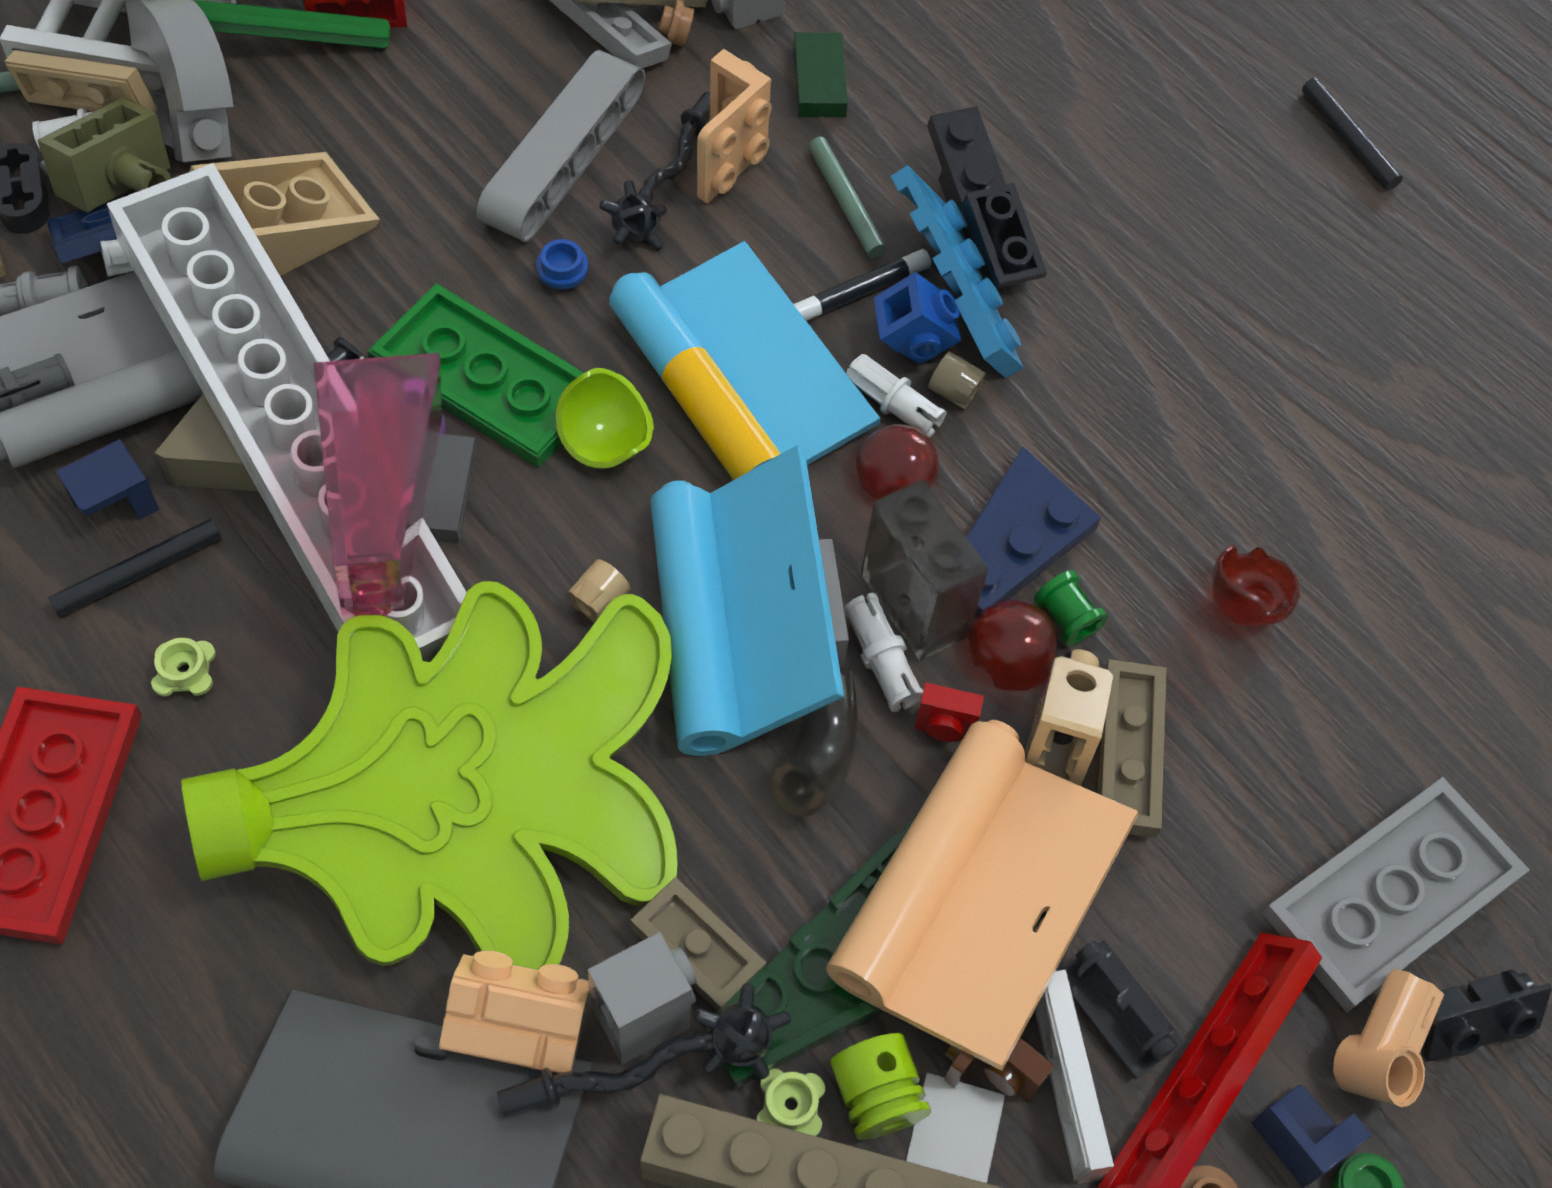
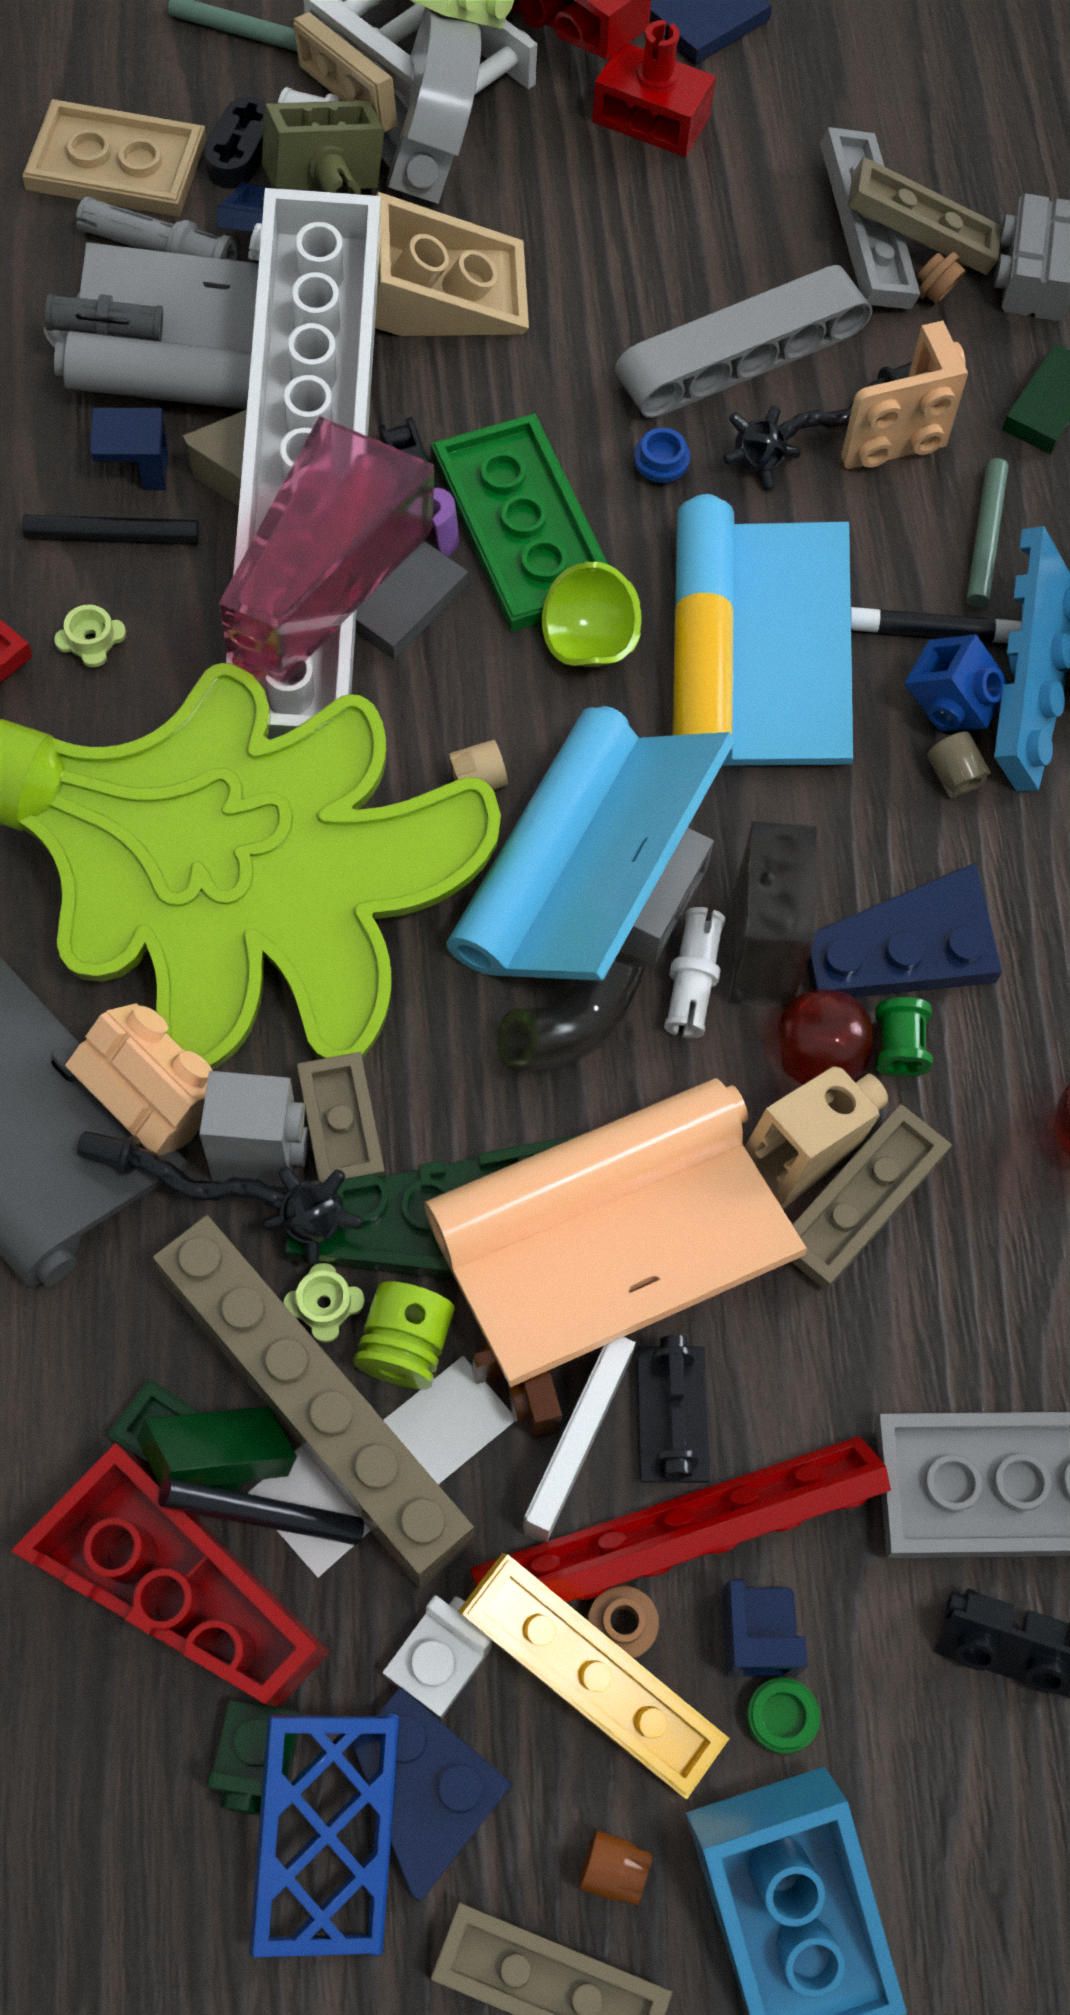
camera: 35 degrees right, 5 degrees up
green axle [194,0,390,49] -> none
white axle [846,354,947,440] -> none
clear red hair [856,424,939,506] -> none
red plate [914,682,984,742] -> none
light nougat piece [1333,969,1444,1107] -> none

